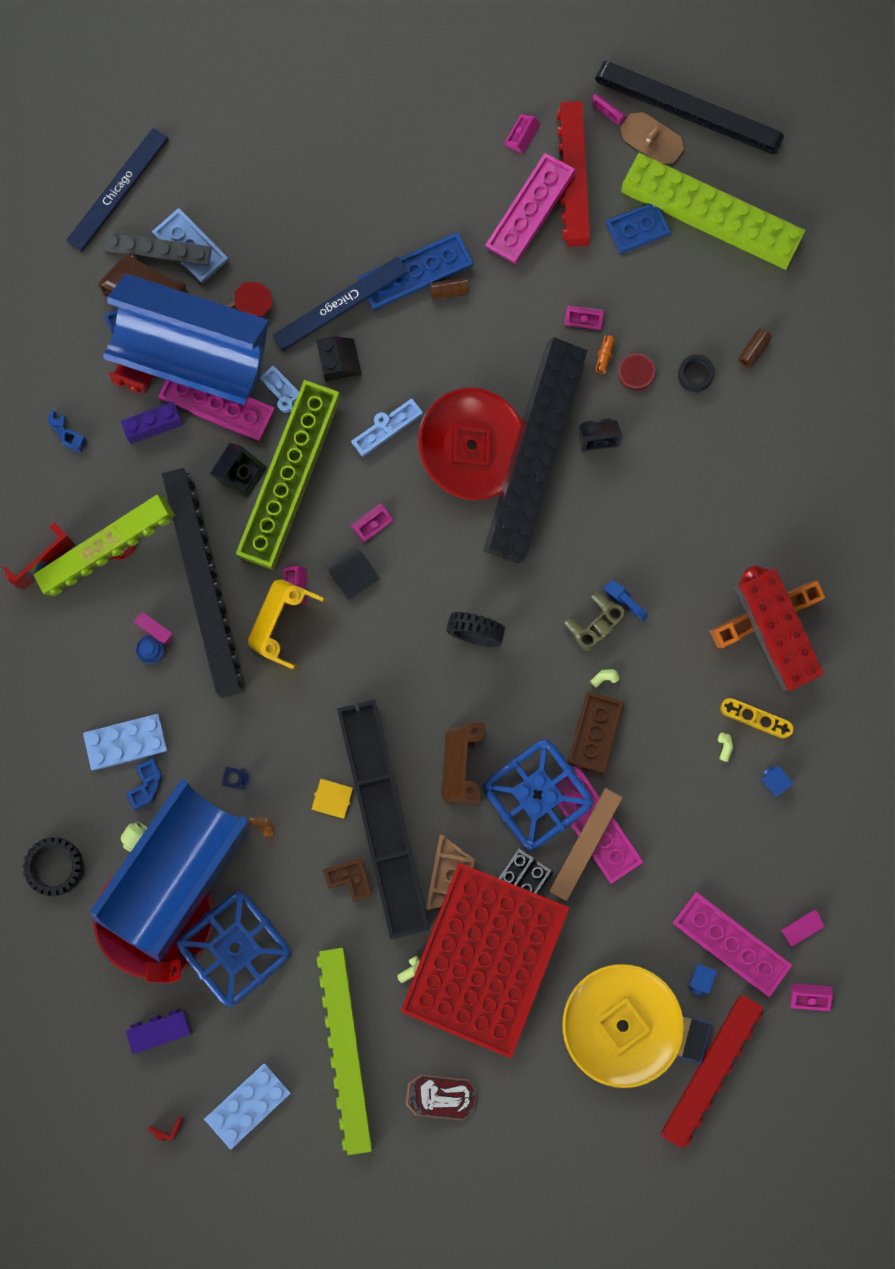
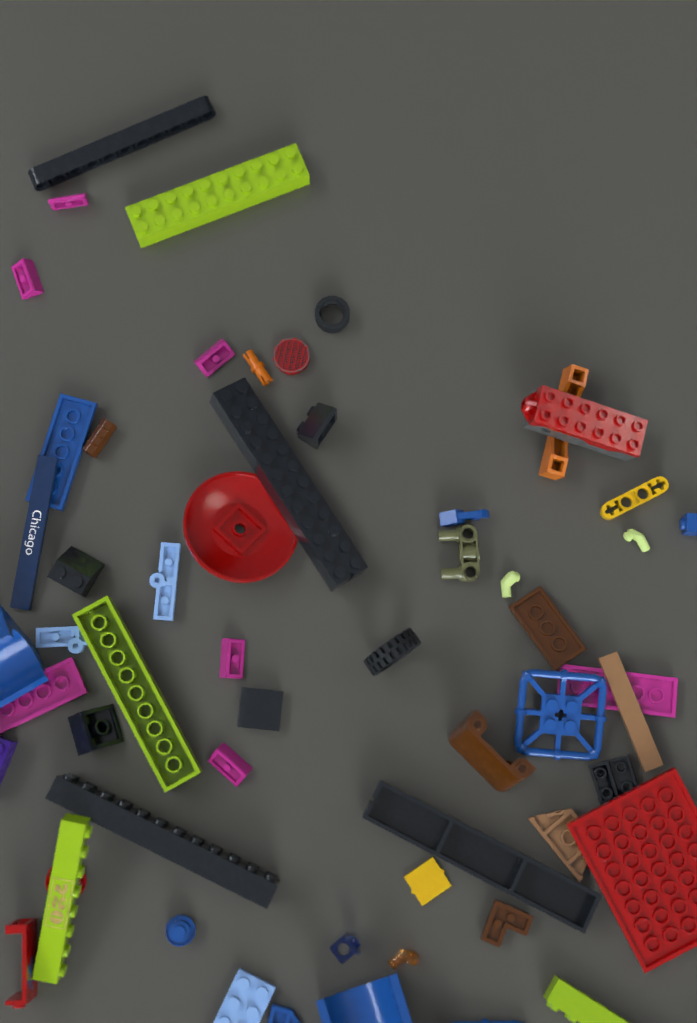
camera: 55 degrees left, 0 degrees up
dark pink slope [134,612,172,644] -> none
yellow windscreen [248,579,328,670] -> none
yellowish green arm [397,956,420,983] -> none
dark pink plate [485,153,576,265] -> none
red brick [557,101,590,246] -> none
blue tile [606,204,671,254] -> none
medium nougat shield [620,112,684,164] -> none
reddish brown axle [738,328,772,368] -> none

